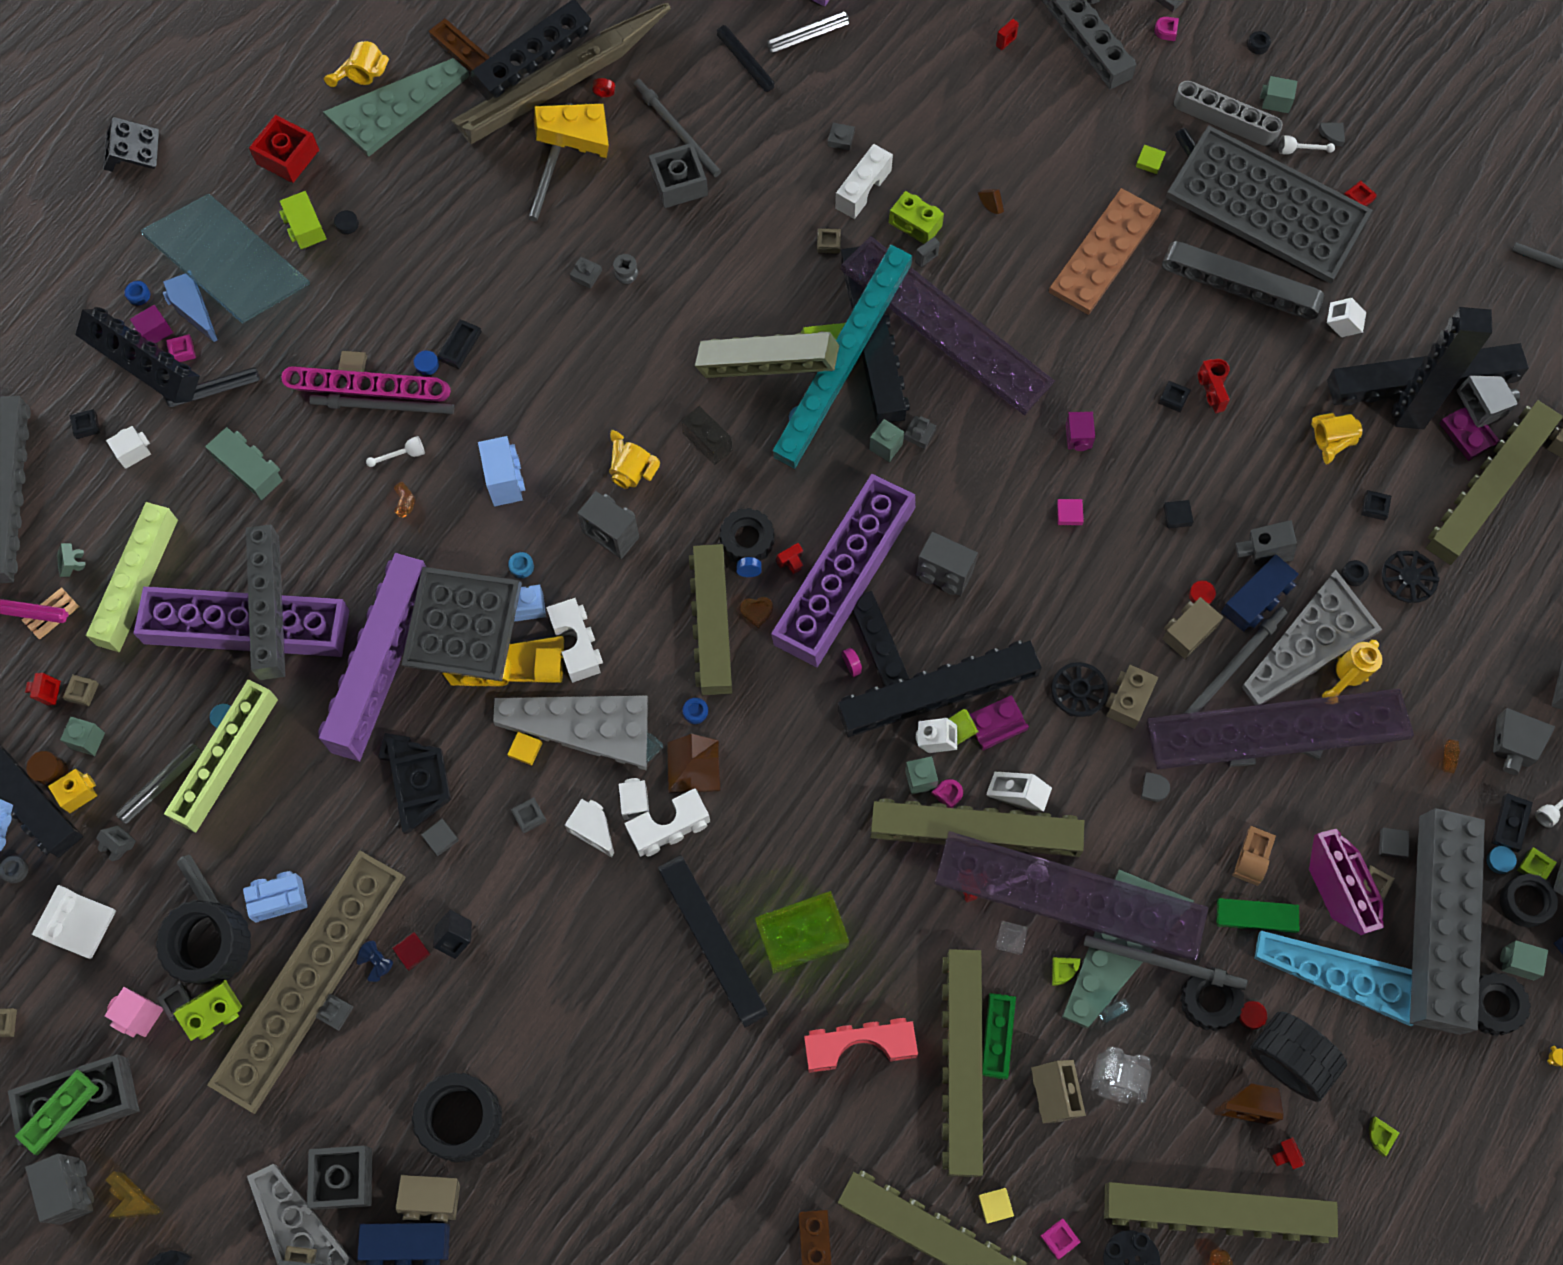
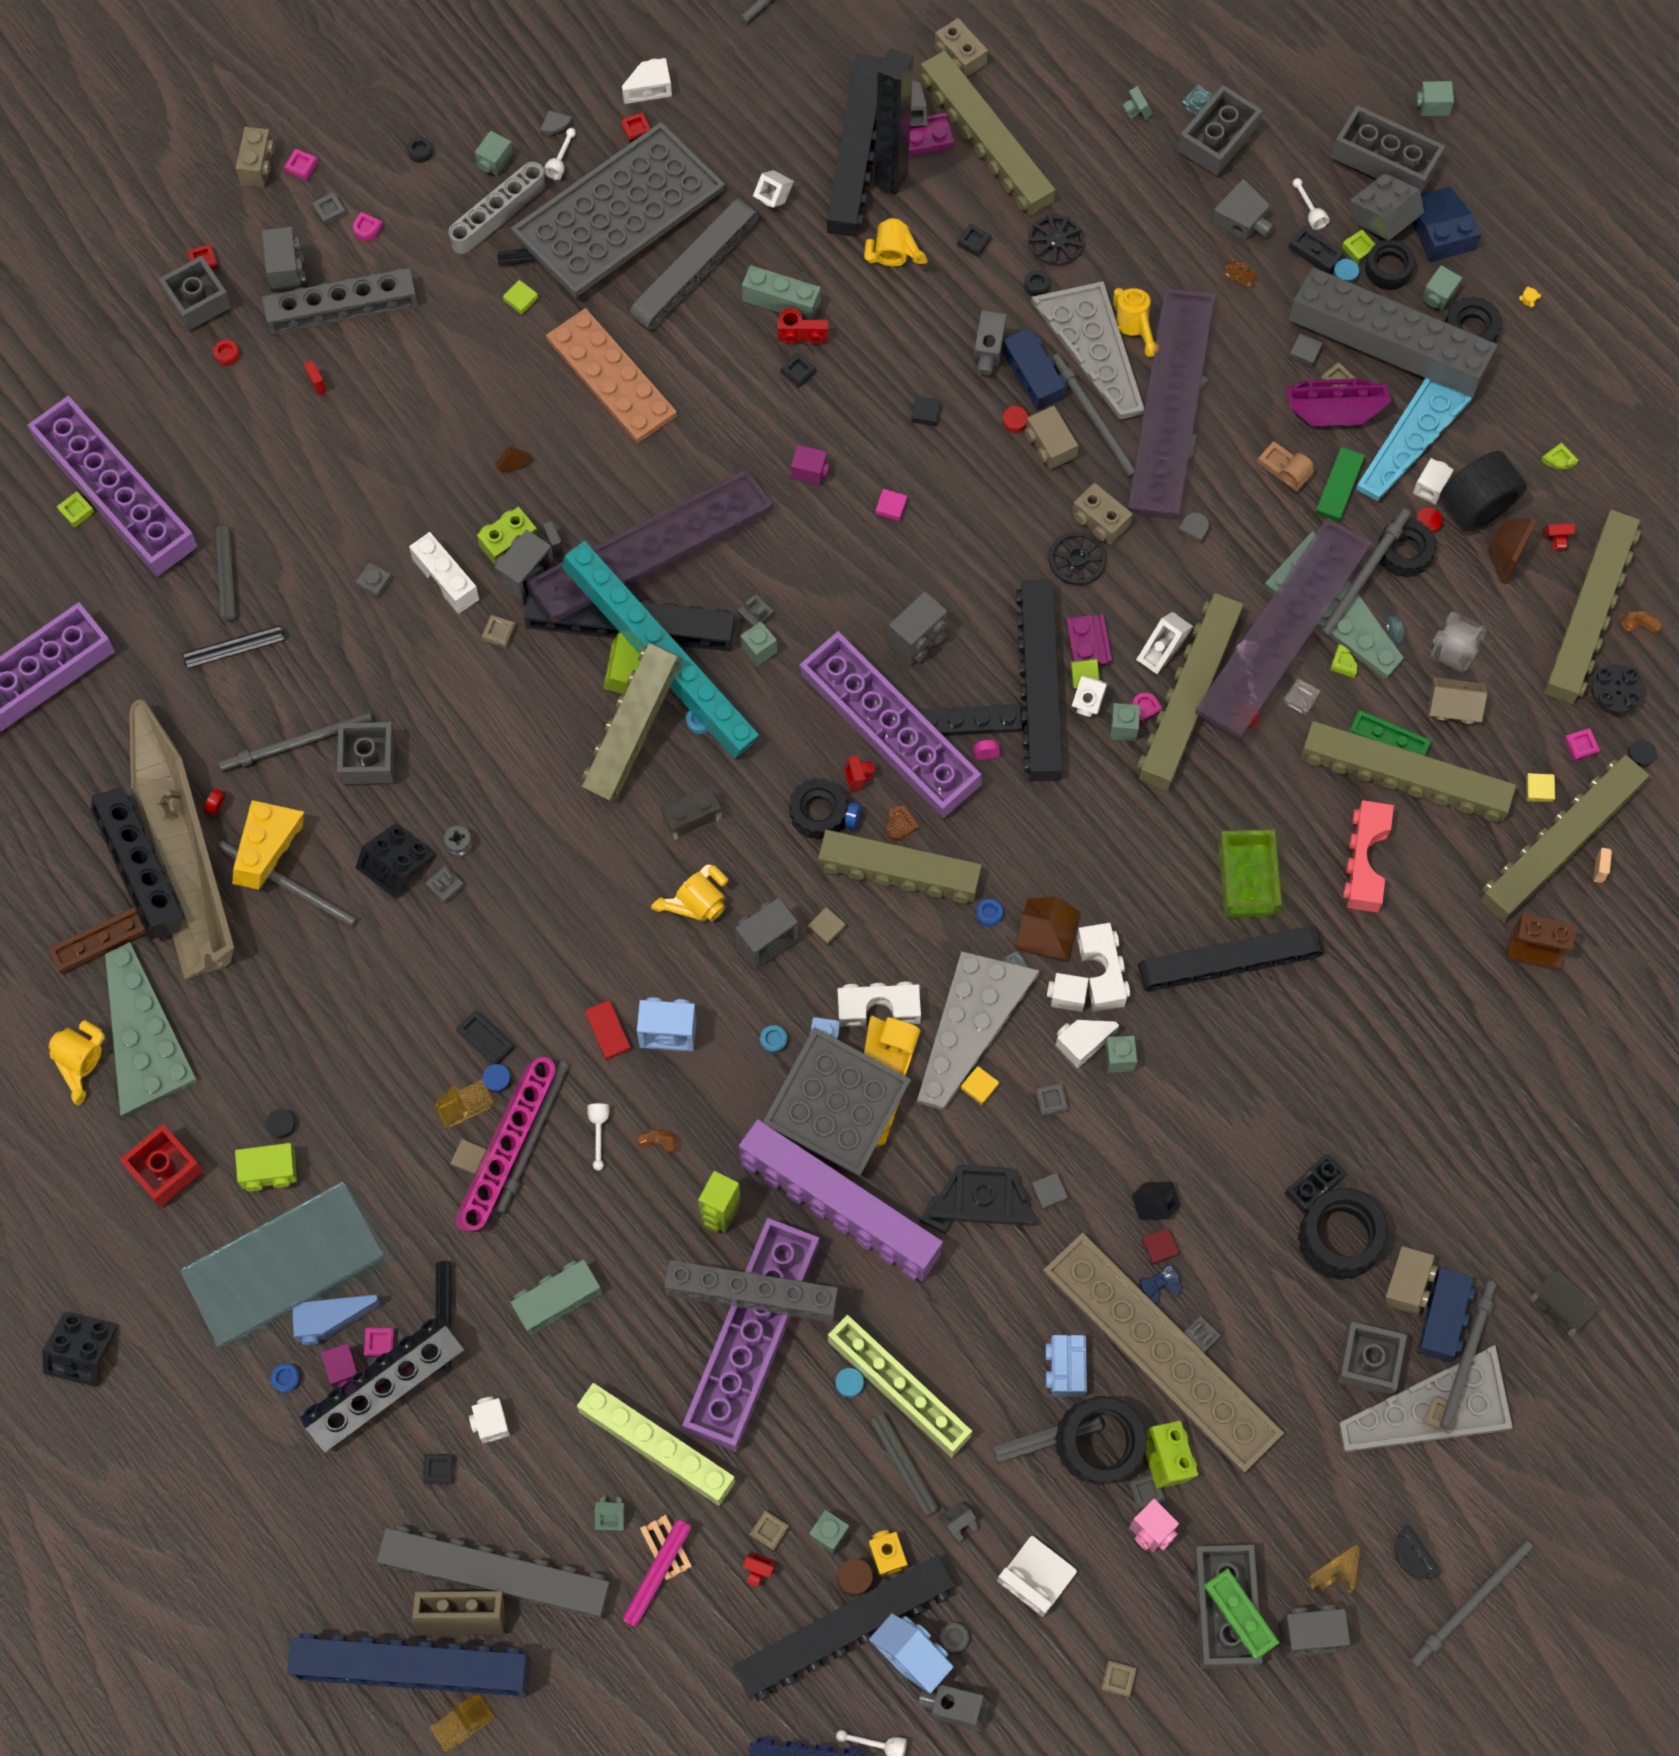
camera: 75 degrees left, 0 degrees up
none -> black bracket [355,824,435,899]
none -> clear yellow slope [433,1079,495,1129]
none -> dark grey brick [494,529,555,606]
none -> red tile [584,1000,631,1060]
none -> white slope [622,58,672,104]
none -> lime brick [698,1171,741,1233]
none -> sand green brick [742,265,821,320]
none -> dark tan tile [808,907,846,946]
none -> sand green brick [1105,1036,1137,1073]
none -> black slope [1284,1154,1346,1214]
none -> white brick [1413,458,1454,505]

